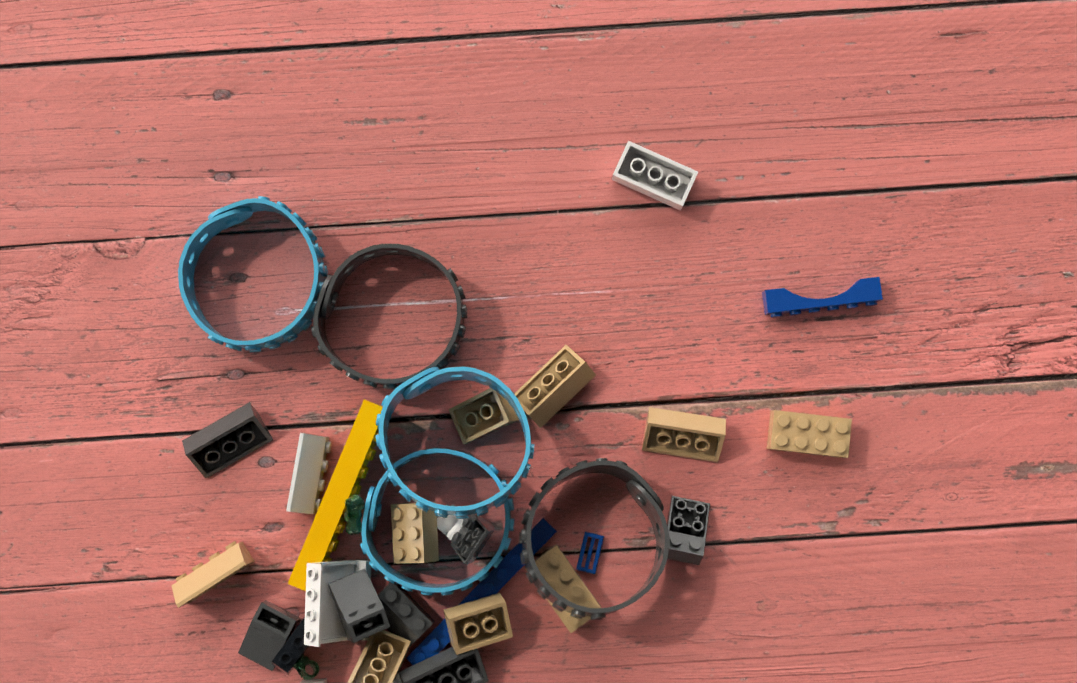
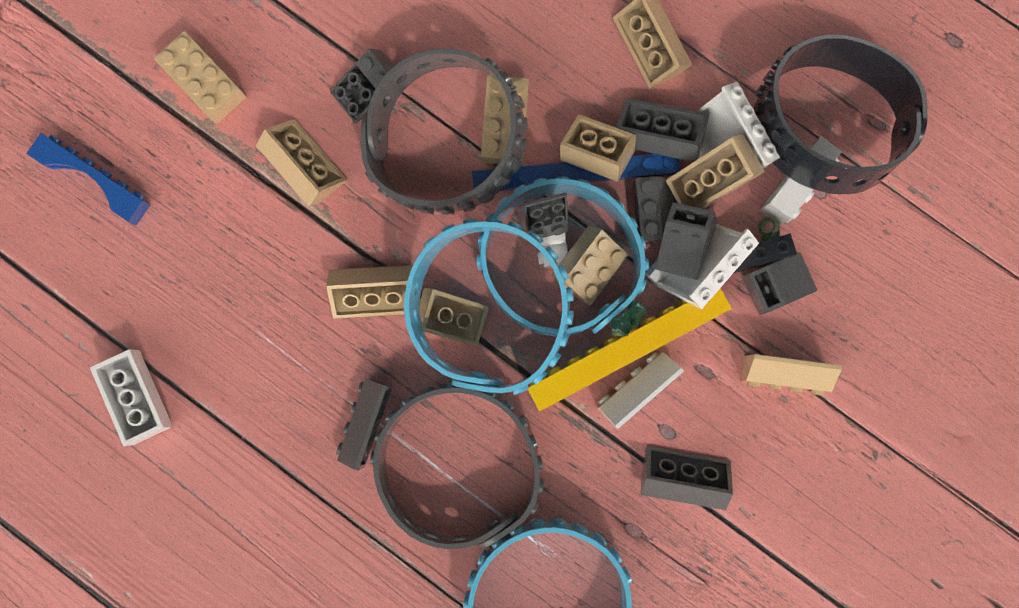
camera: 140 degrees left, 0 degrees up
blue tile [576,532,604,574] -> none
none -> dark grey slope [336,378,392,471]

